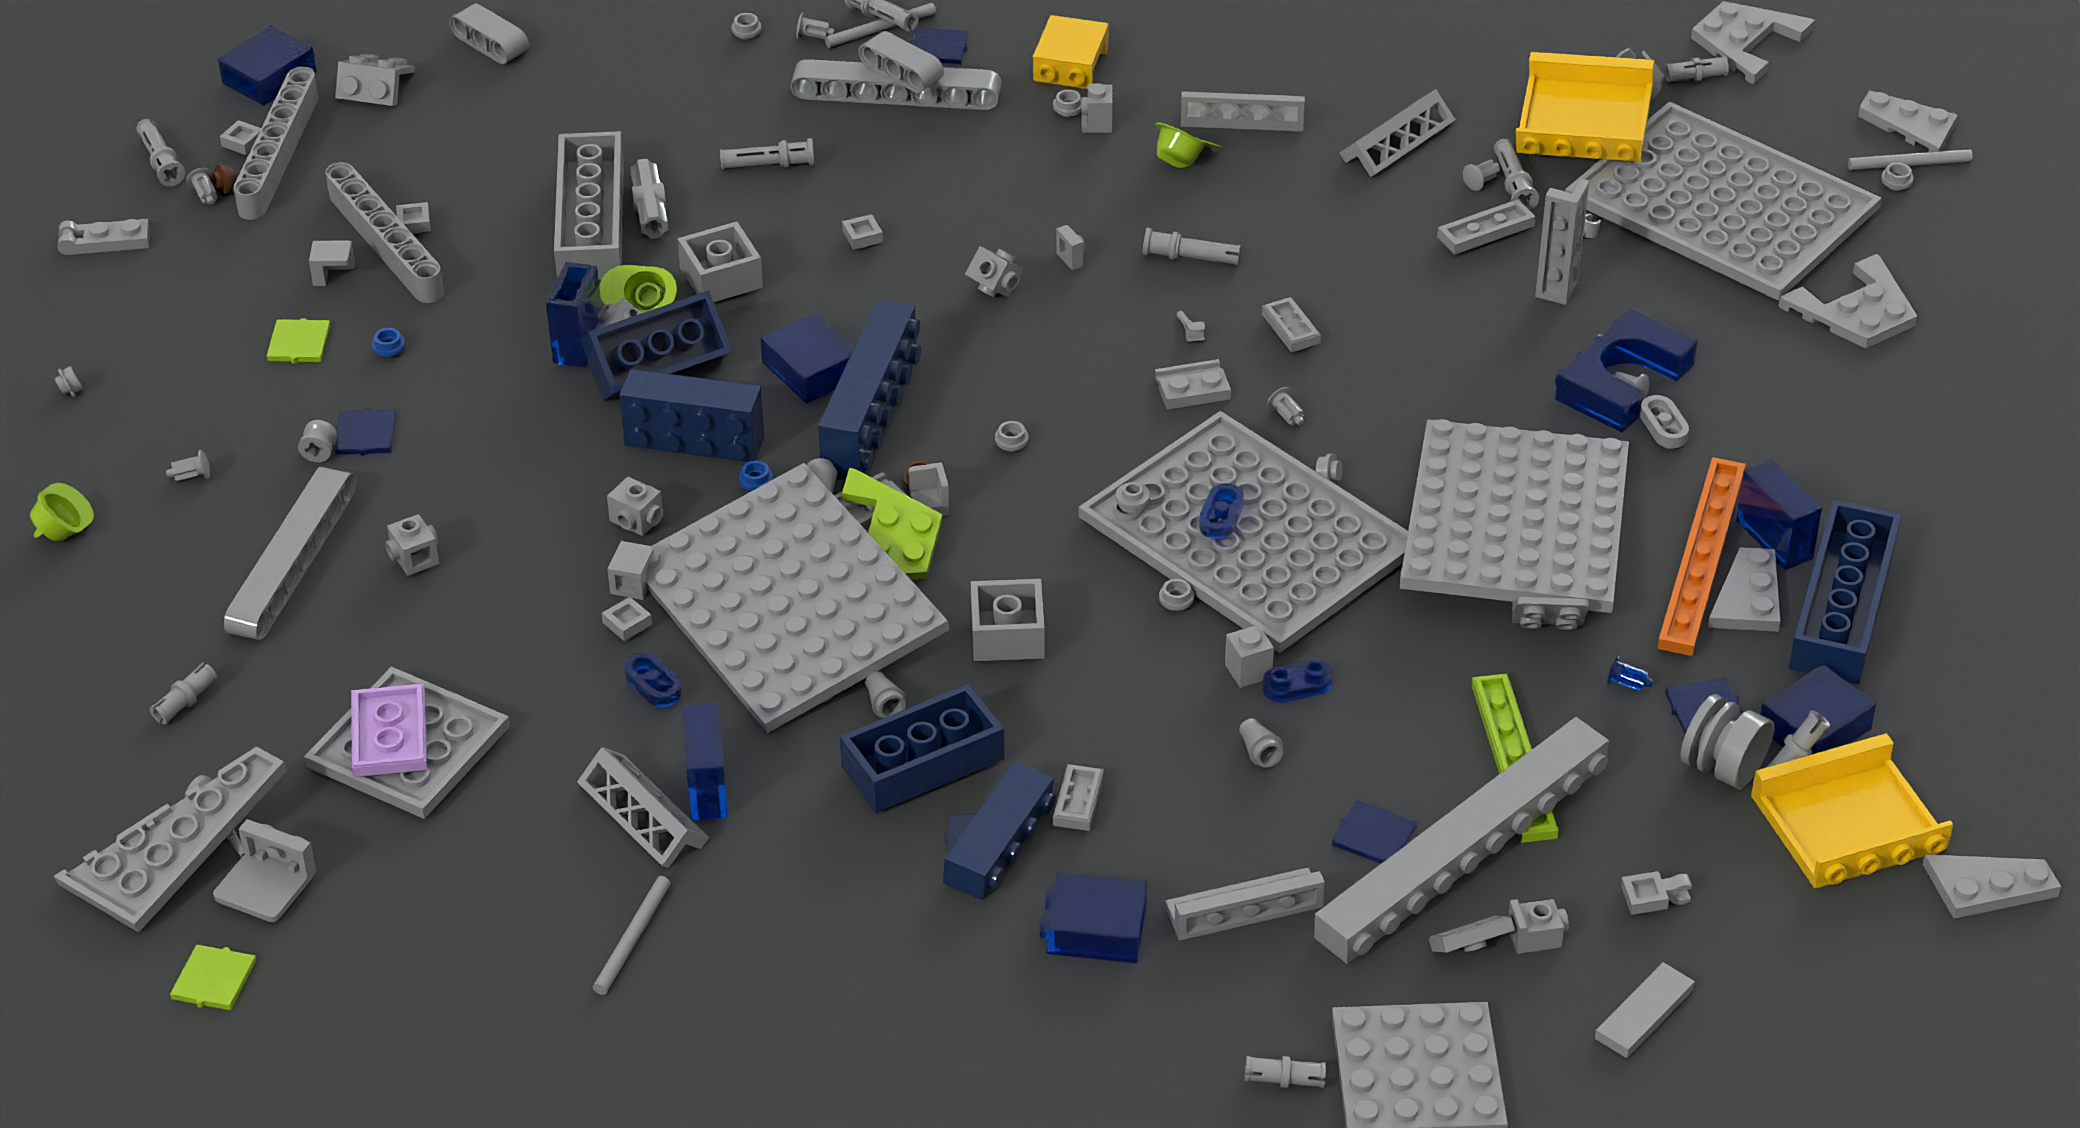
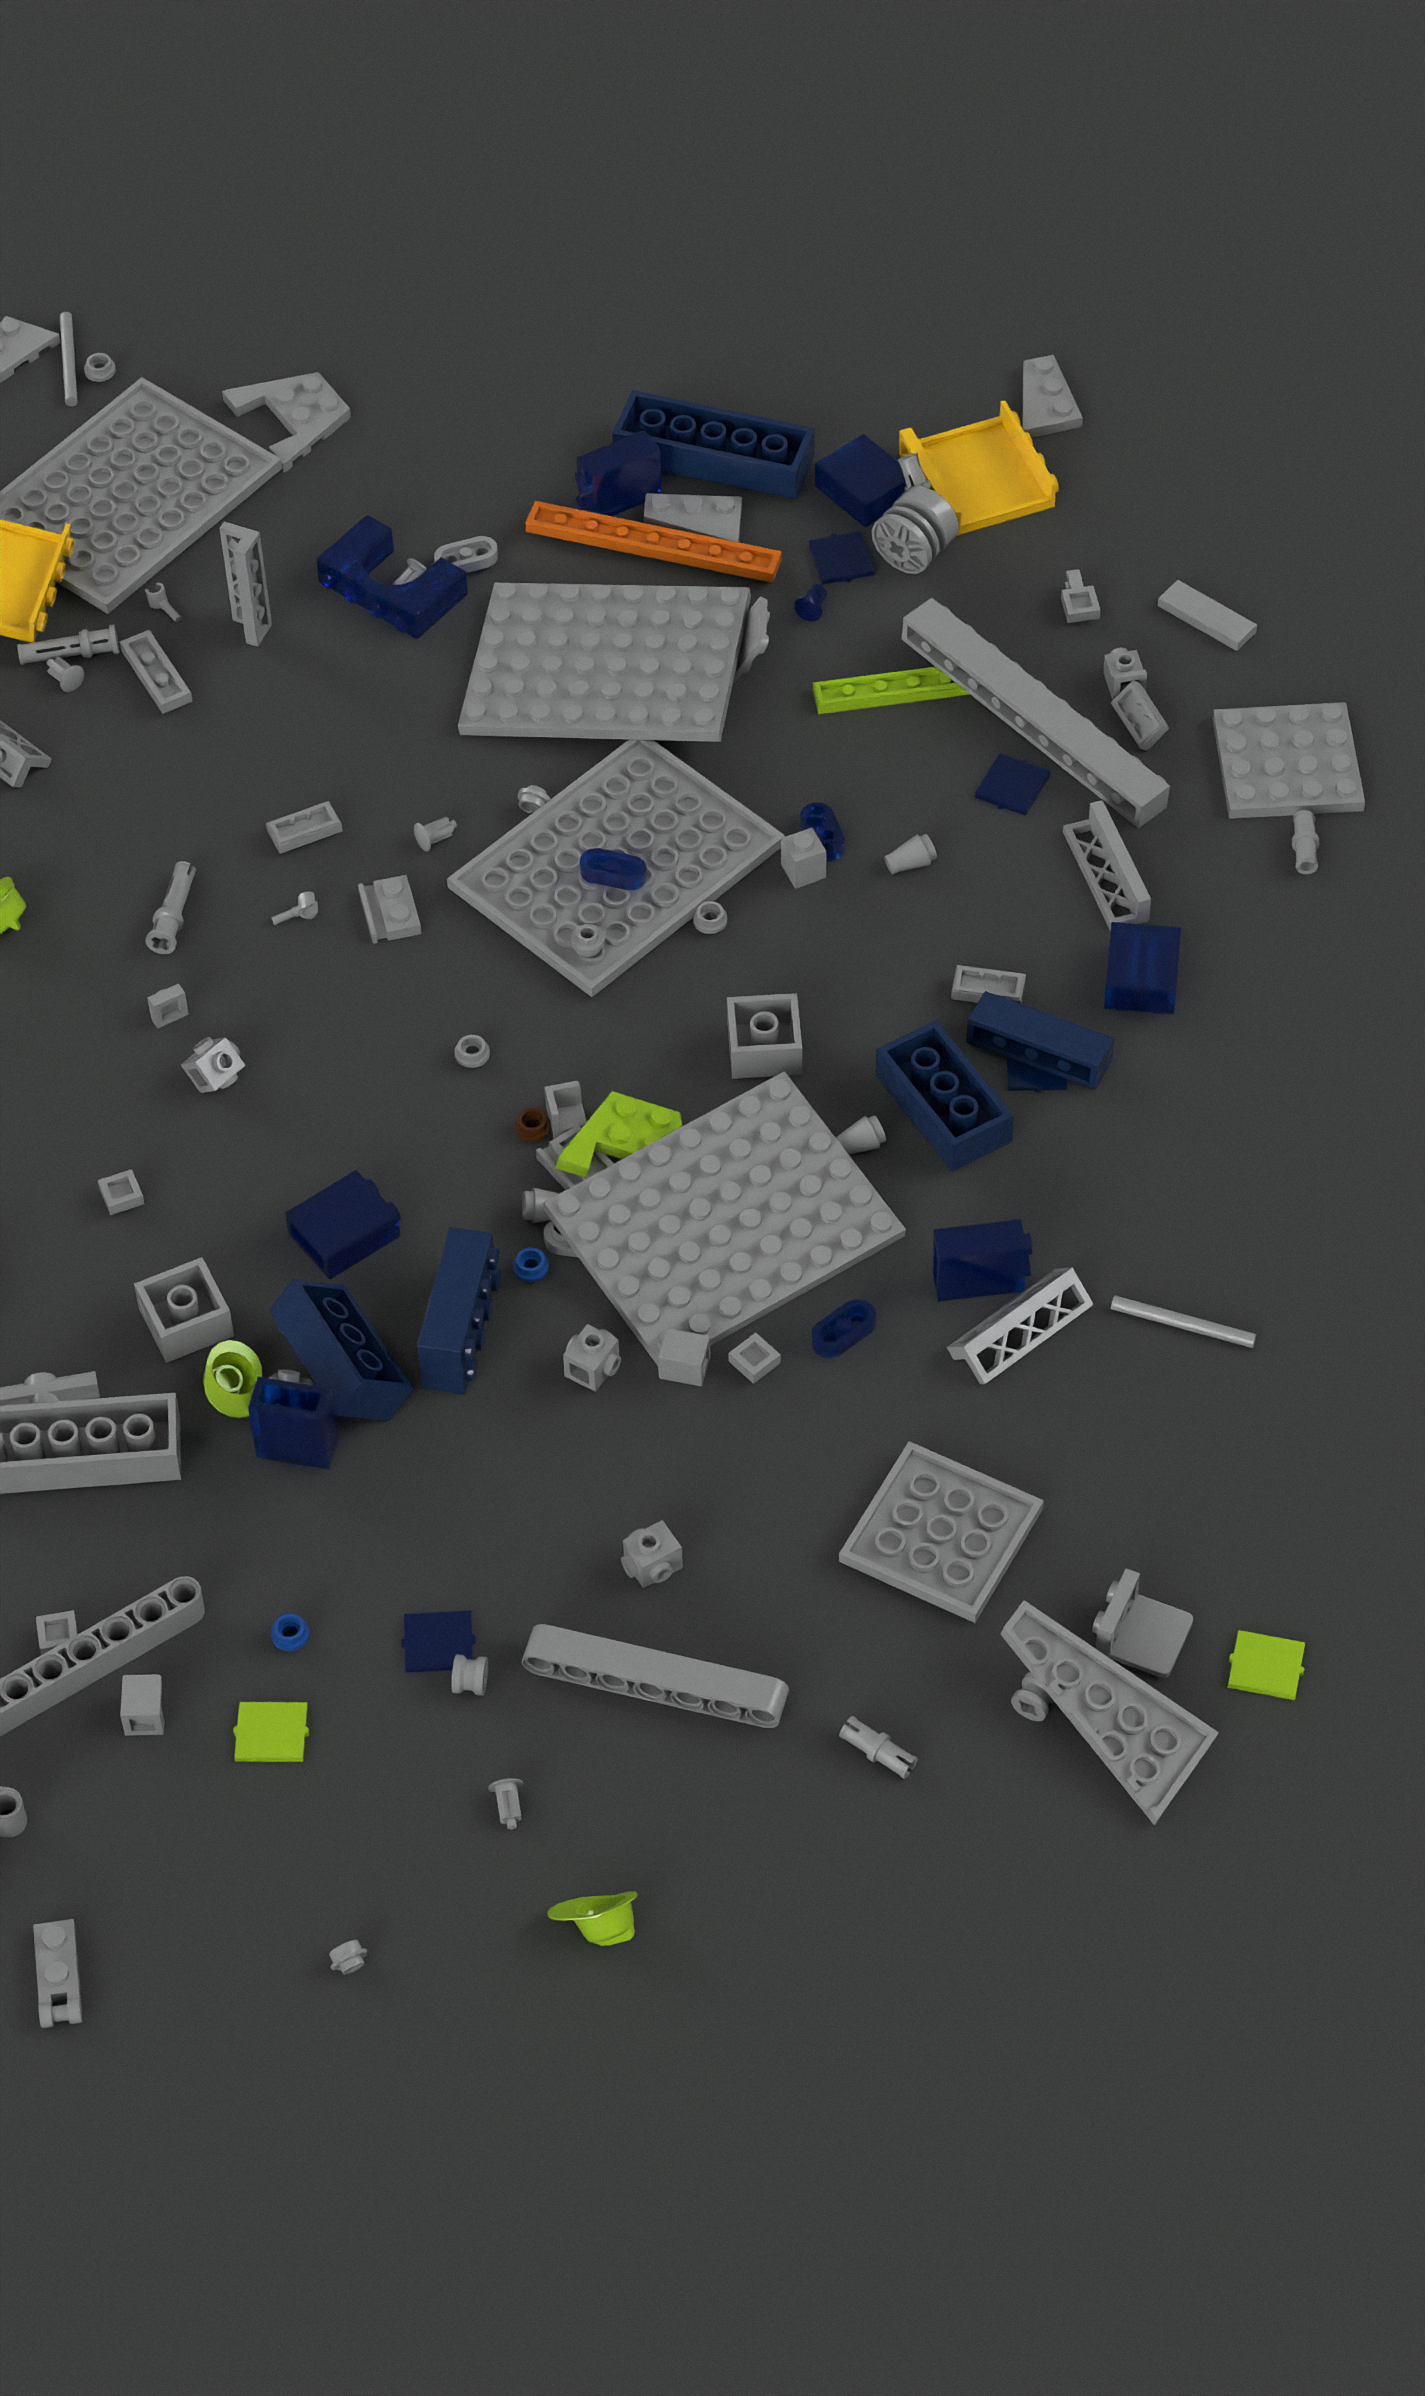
camera: 90 degrees left, 10 degrees up
lavender tile [351,683,427,777] -> none
dark blue brick [818,299,921,481] -> none

